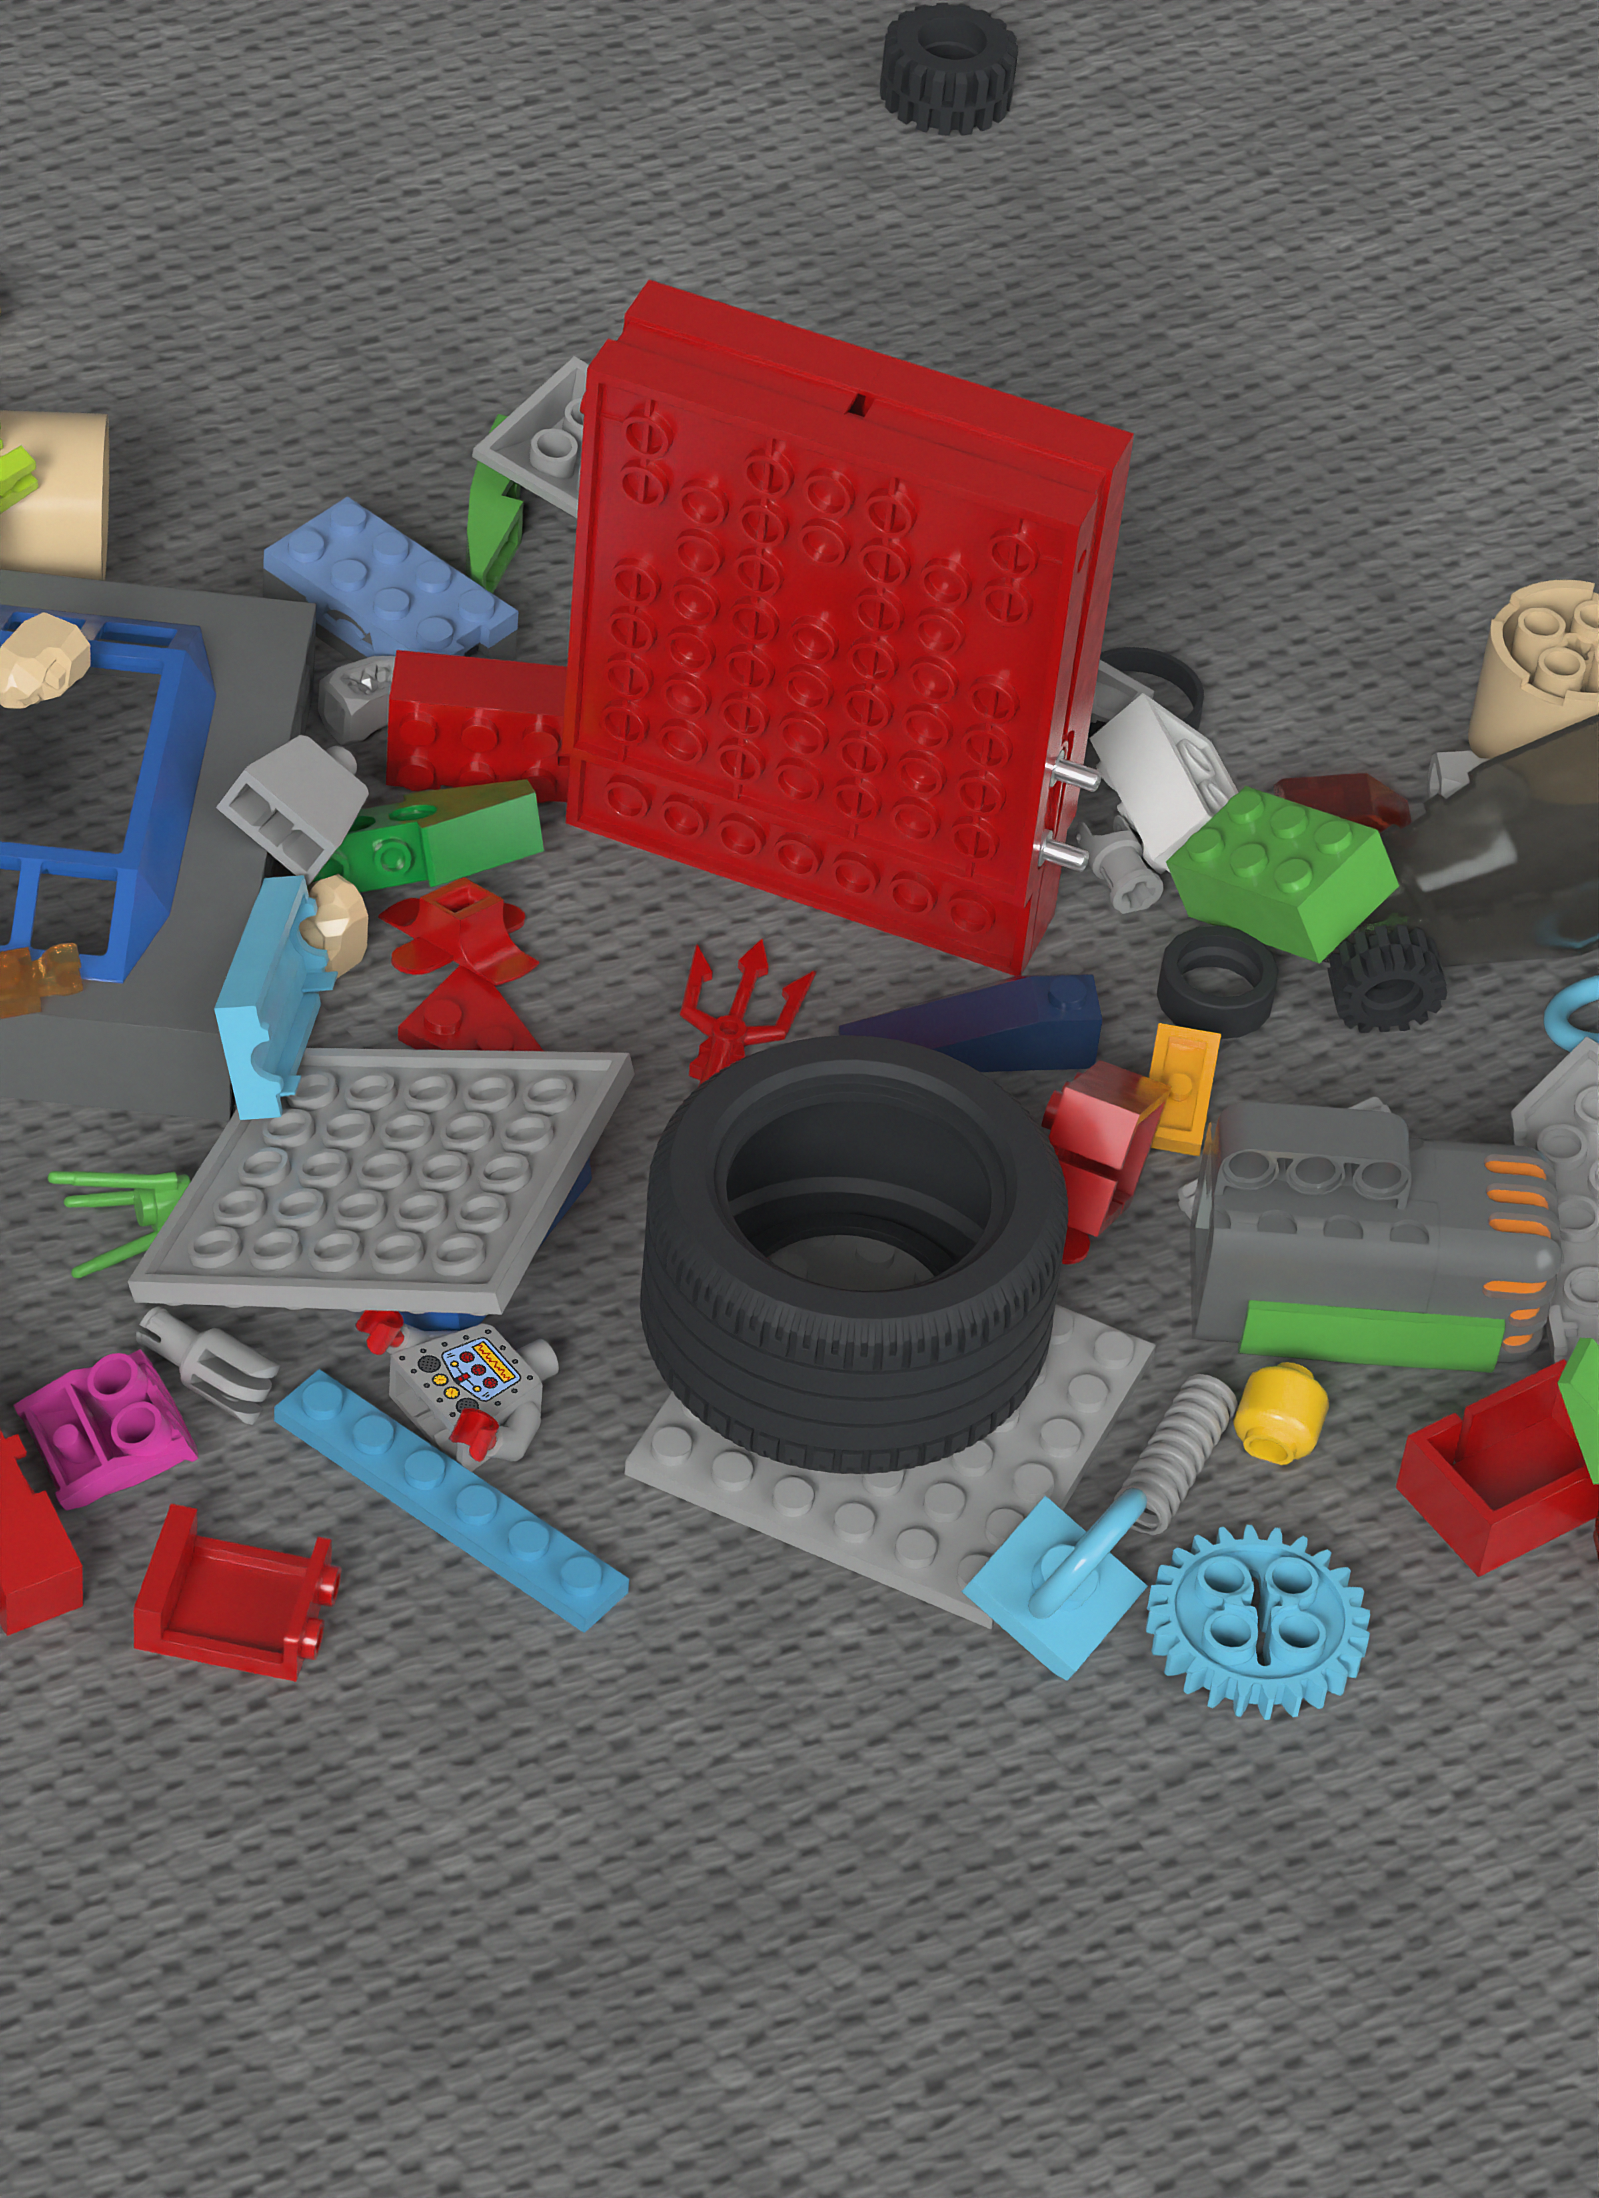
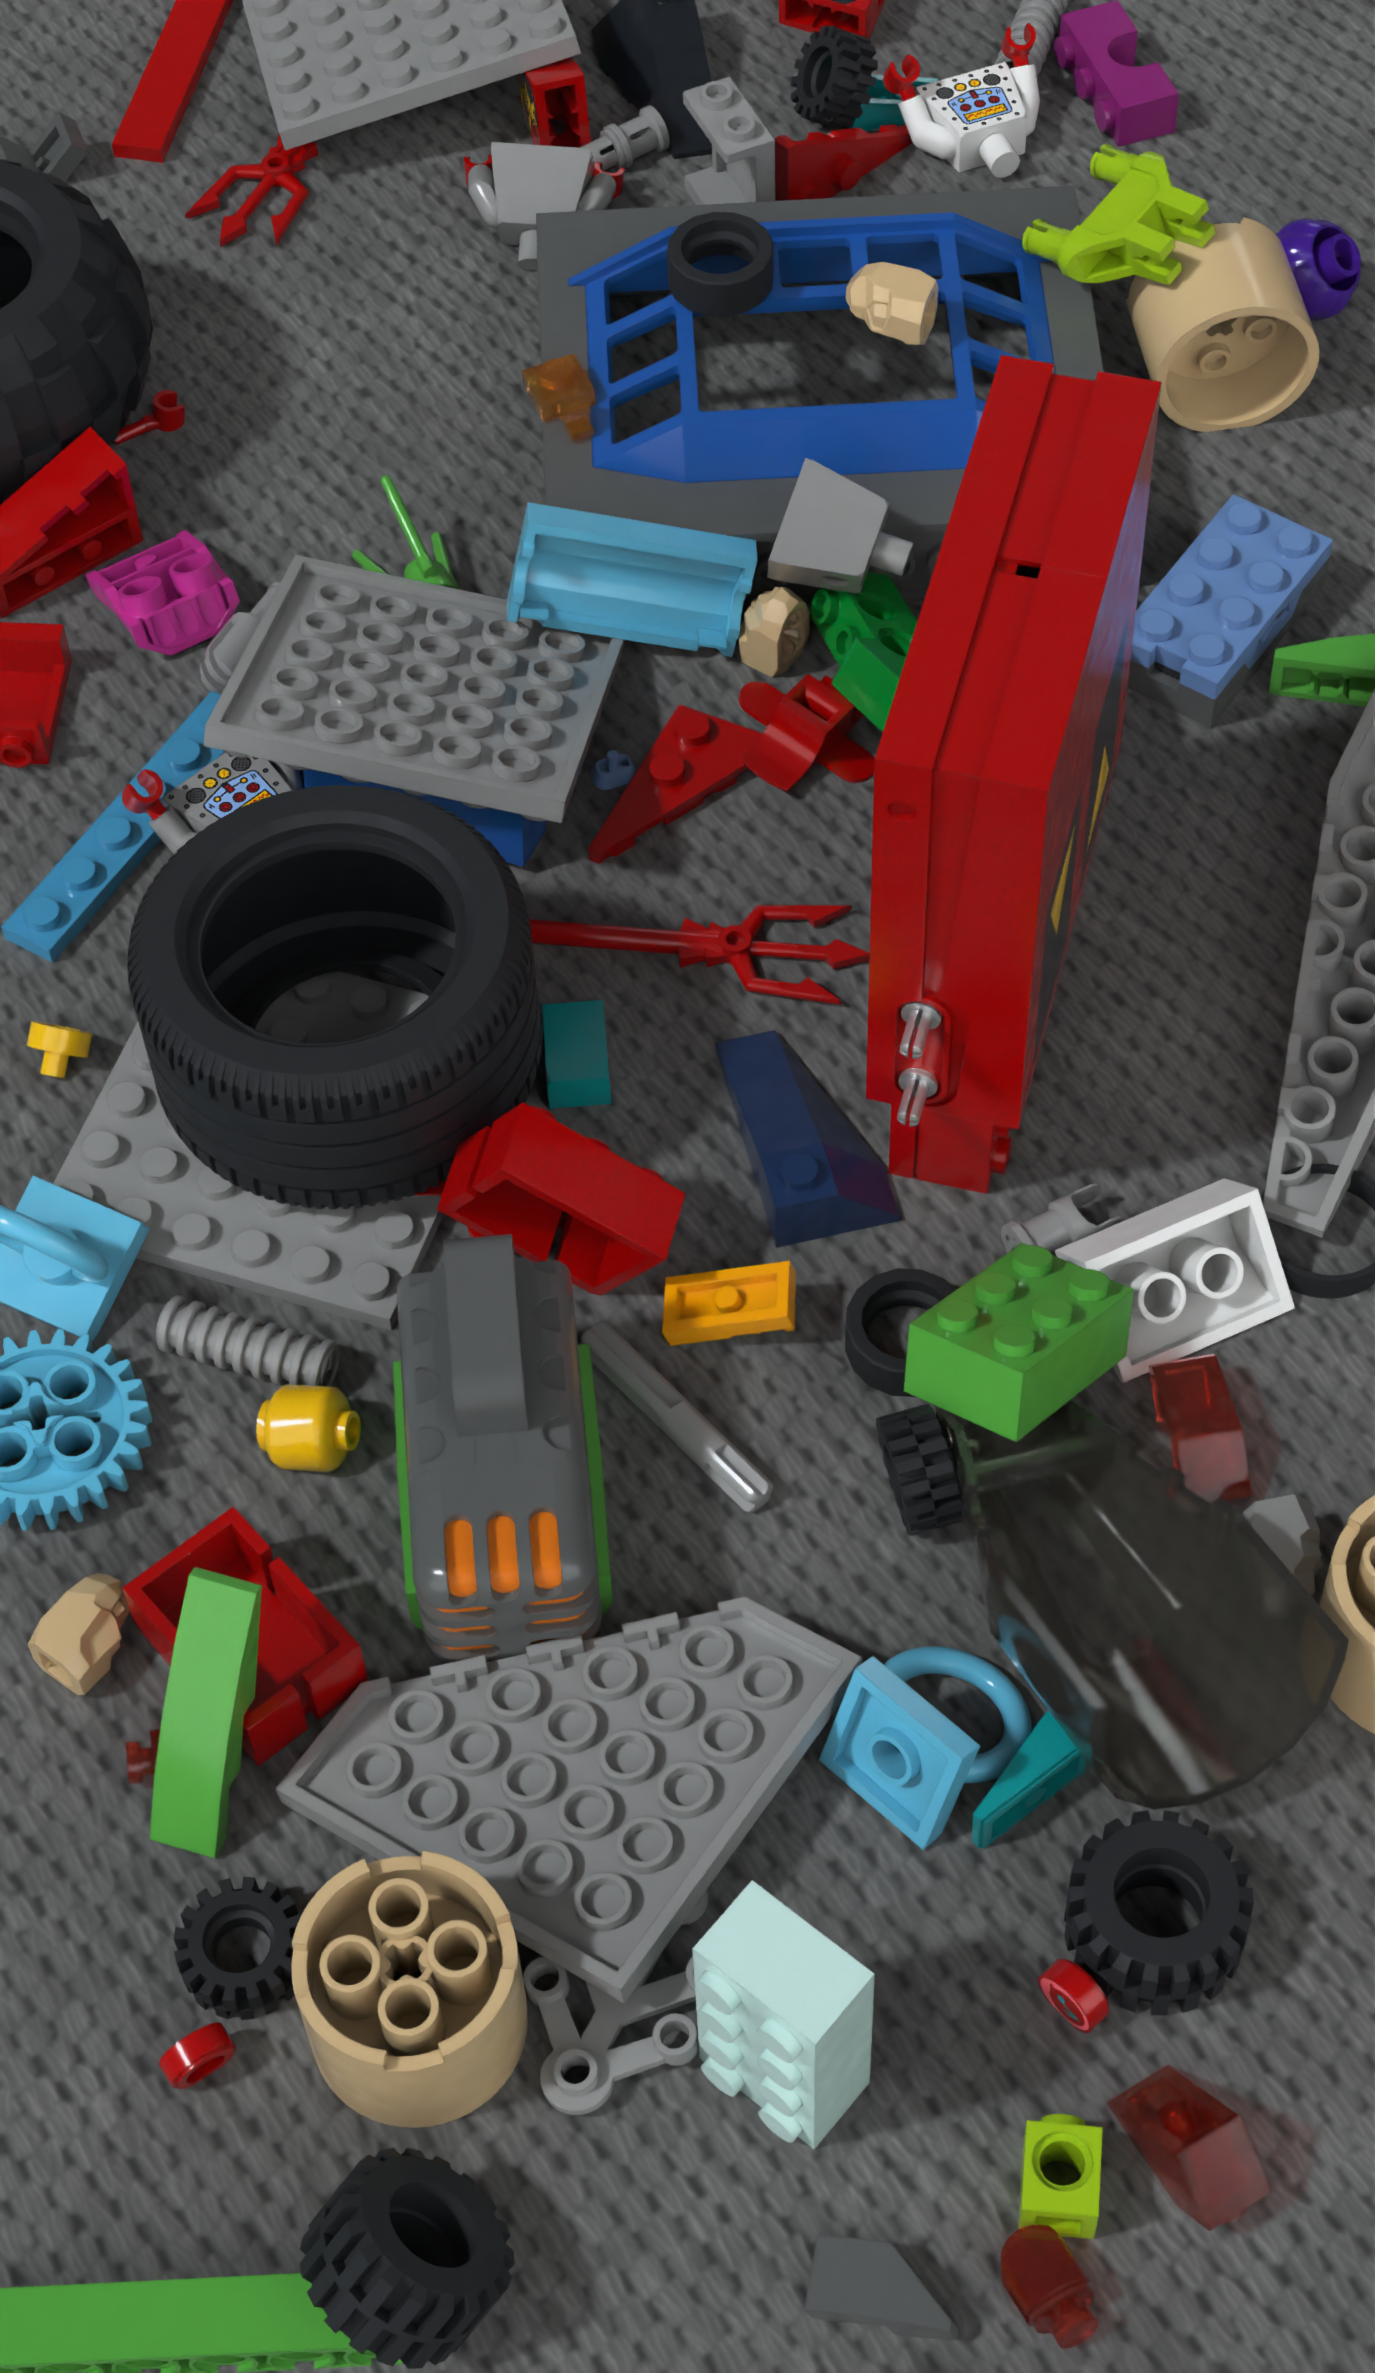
camera: 90 degrees right, 10 degrees up
none -> yellow tile [27,1021,93,1078]
none -> tan rock [28,1573,130,1695]

